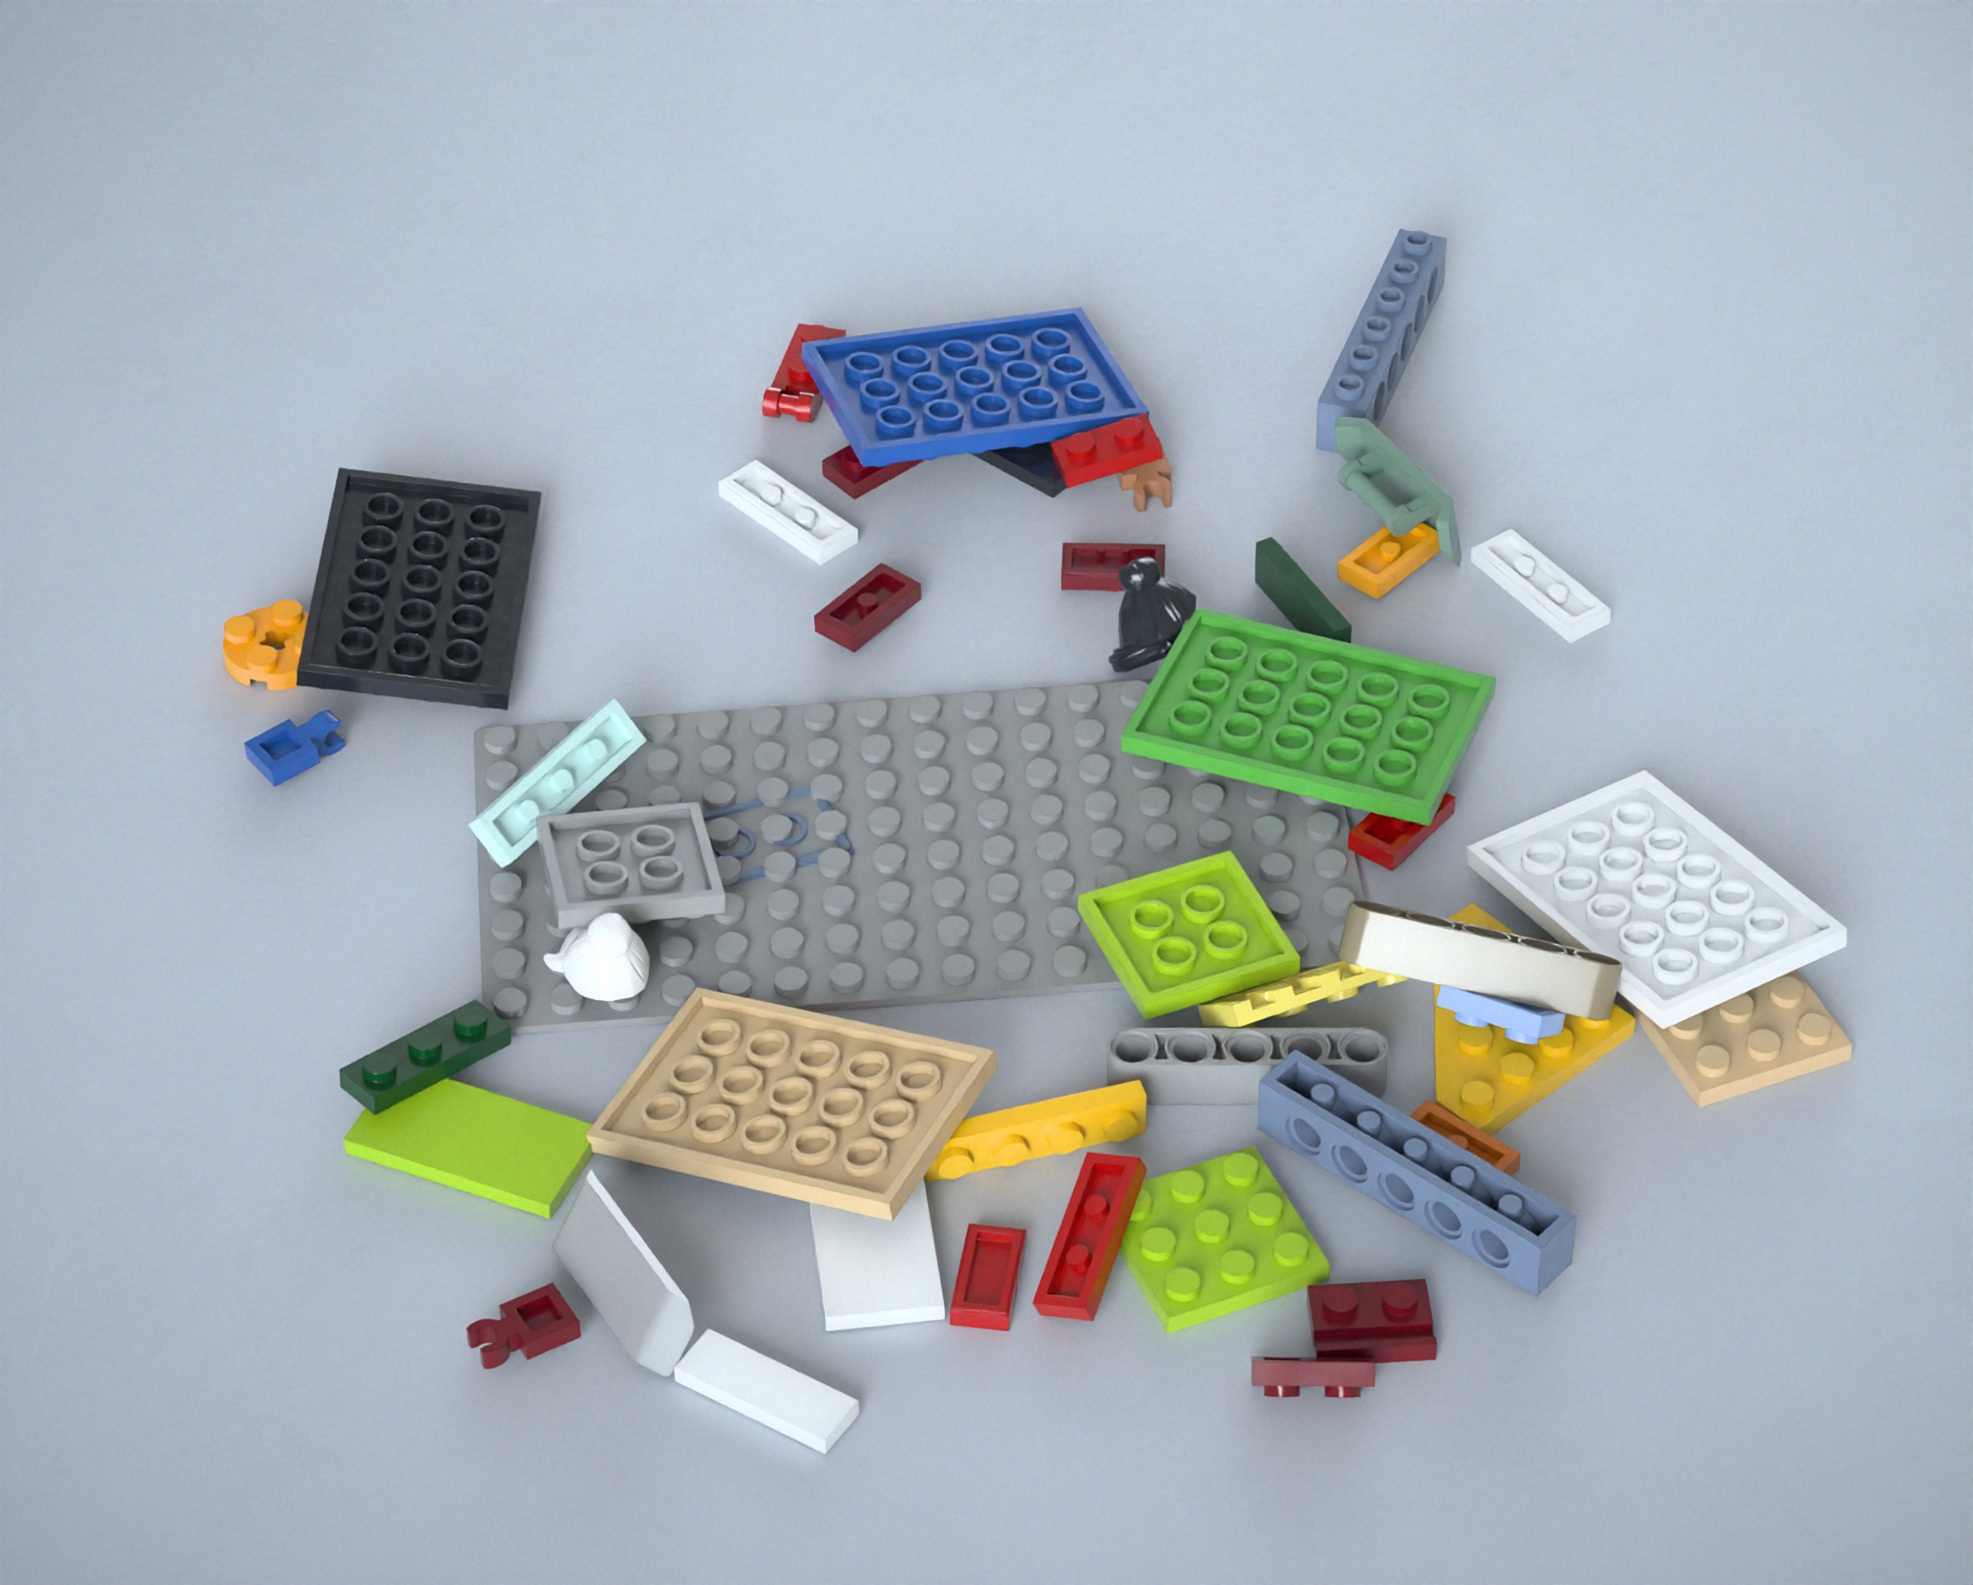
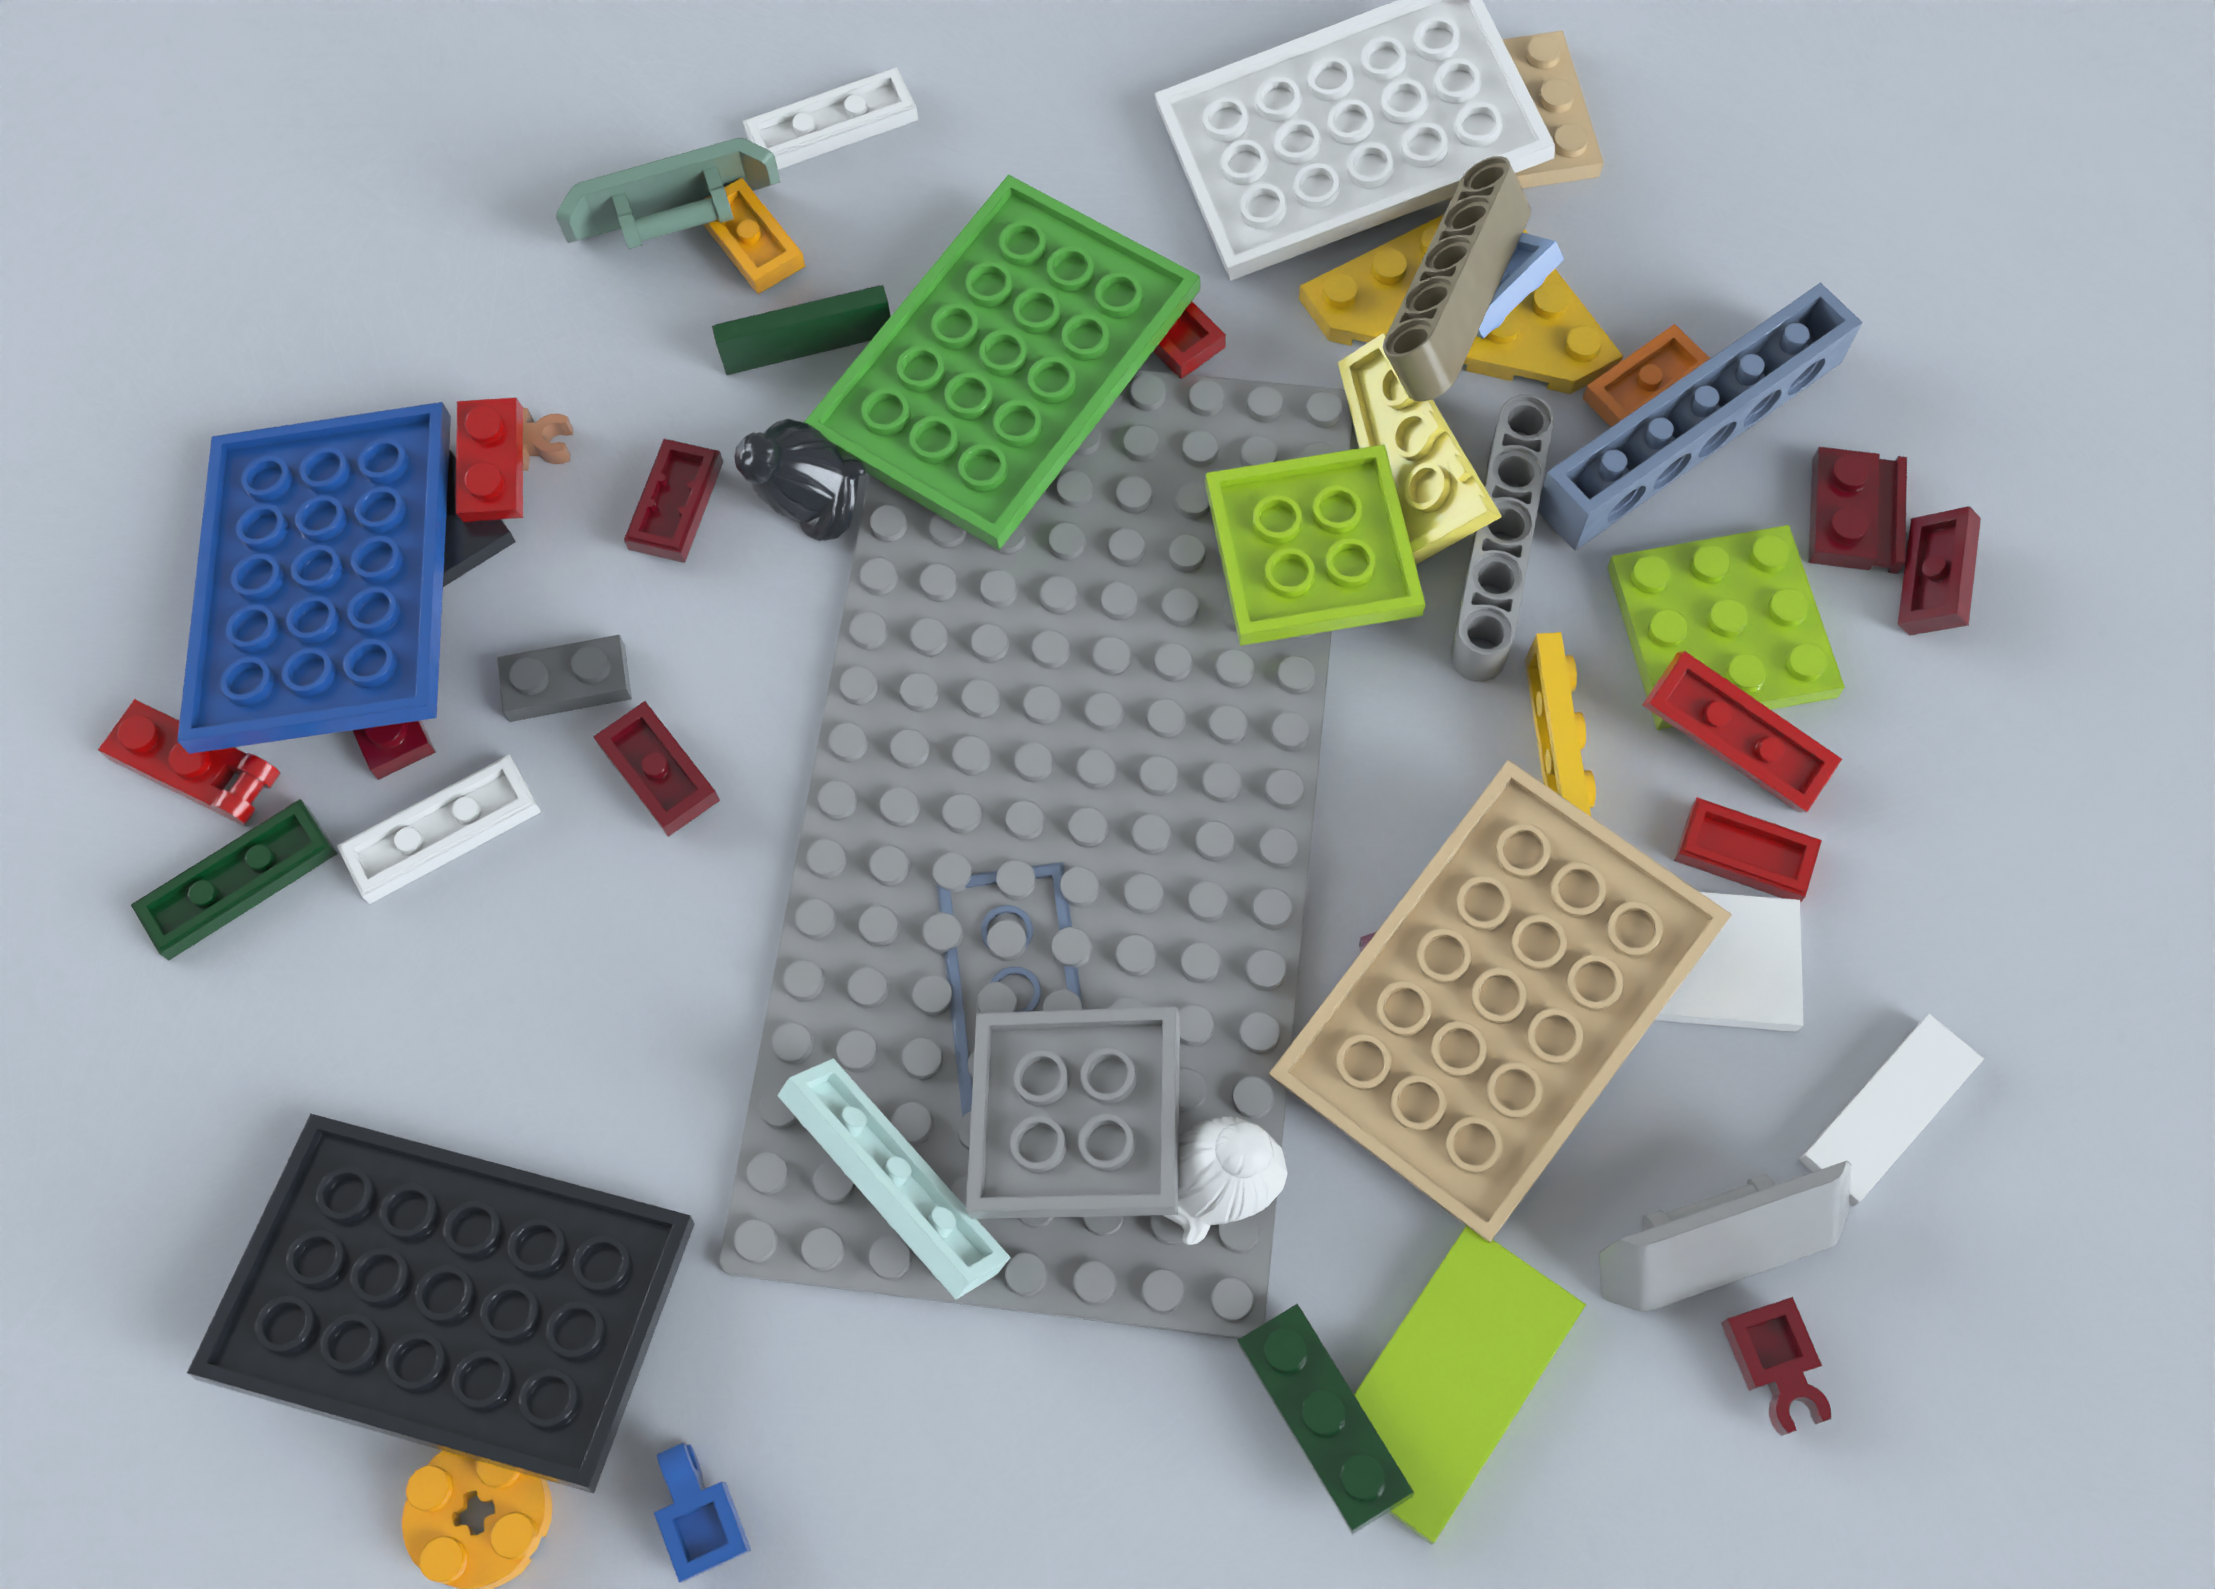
camera: 75 degrees left, 25 degrees up
sand blue brick [1316,229,1447,453] -> none
none -> dark green tile [131,799,338,961]
none -> dark grey plate [497,635,632,722]

